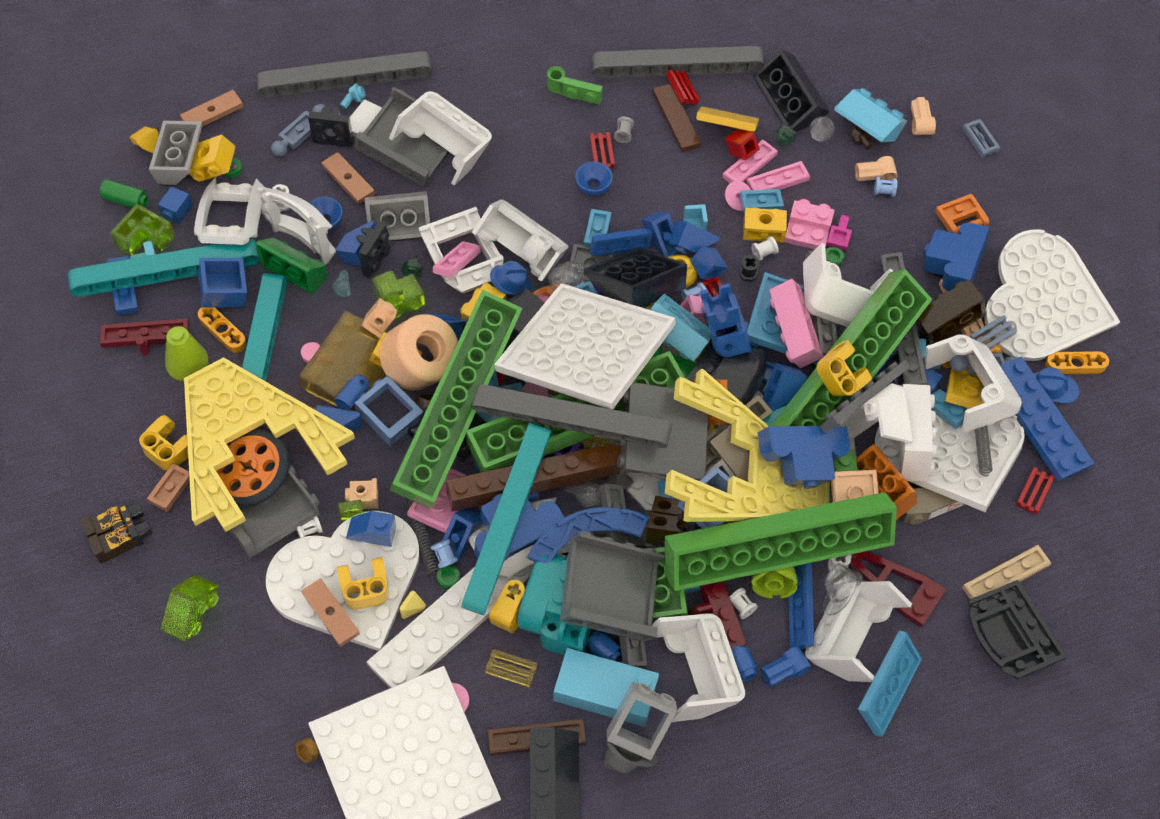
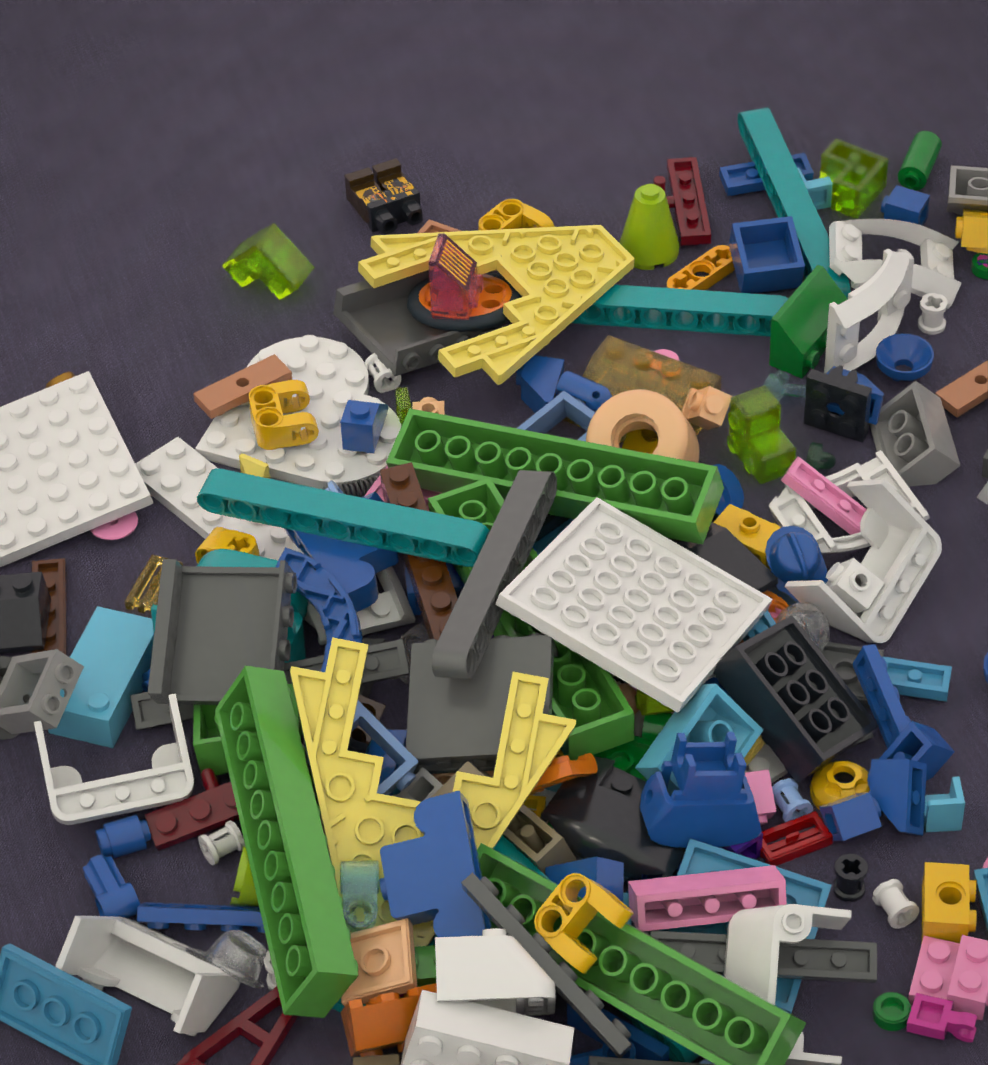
camera: 95 degrees right, 15 degrees down
none -> clear light blue piece [340,860,379,933]
none -> clear pink slope [429,233,483,320]

